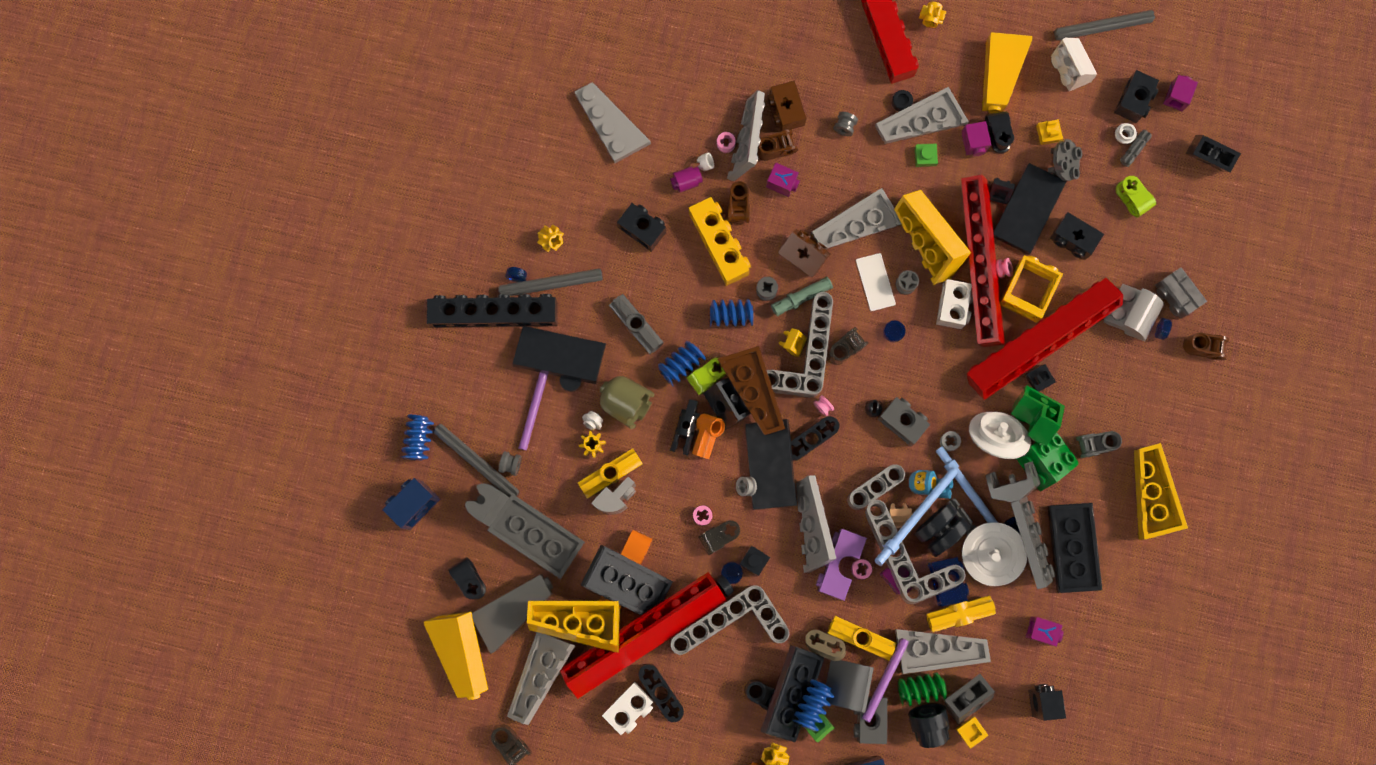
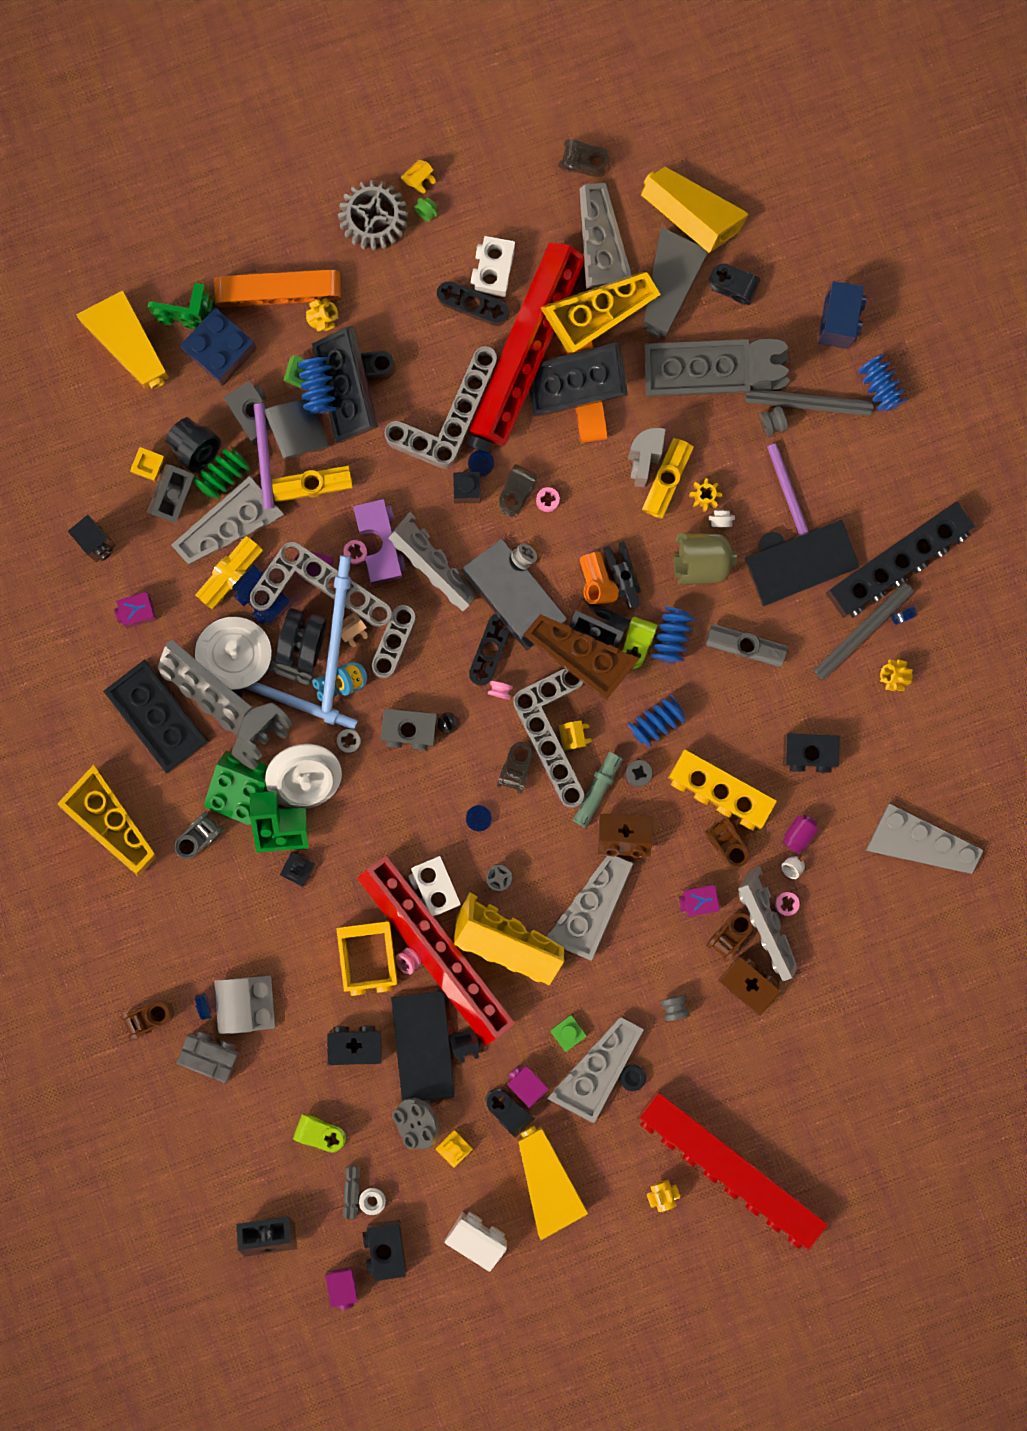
camera: 140 degrees right, 5 degrees up
dark tan beam [805,630,846,661] -> none
white sticker [856,253,896,311] -> none
red brick [967,278,1123,400] -> none
dark grey axle [1054,10,1155,40] -> none

